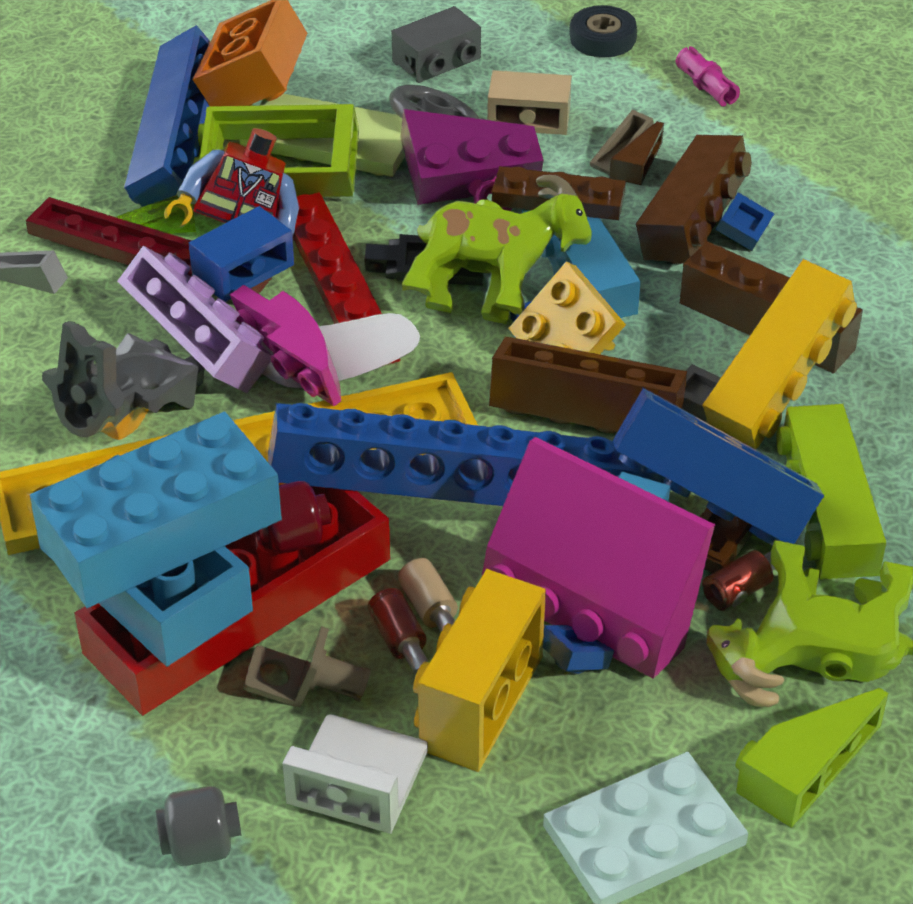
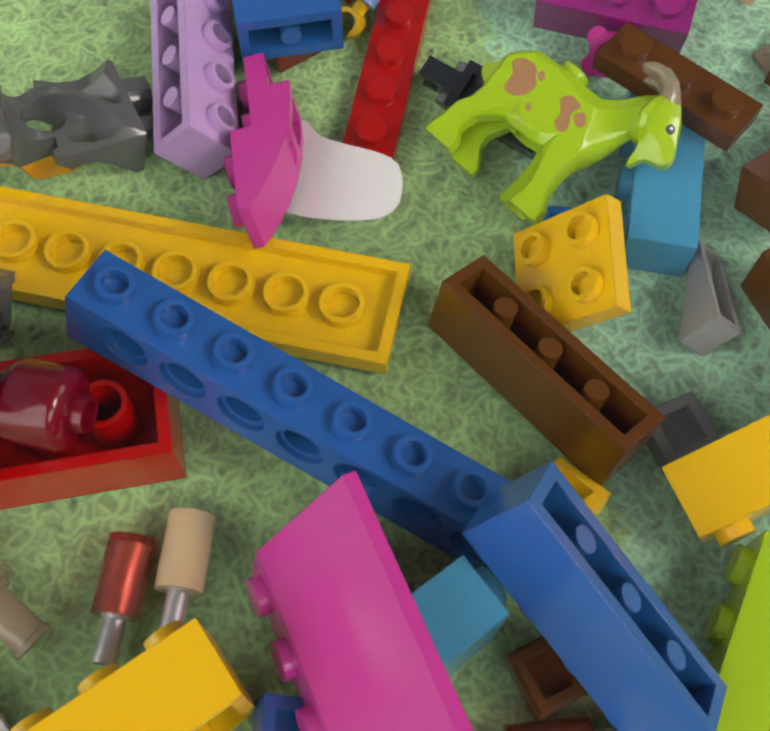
camera: 30 degrees right, 20 degrees up
none -> light grey piece [679,241,741,356]

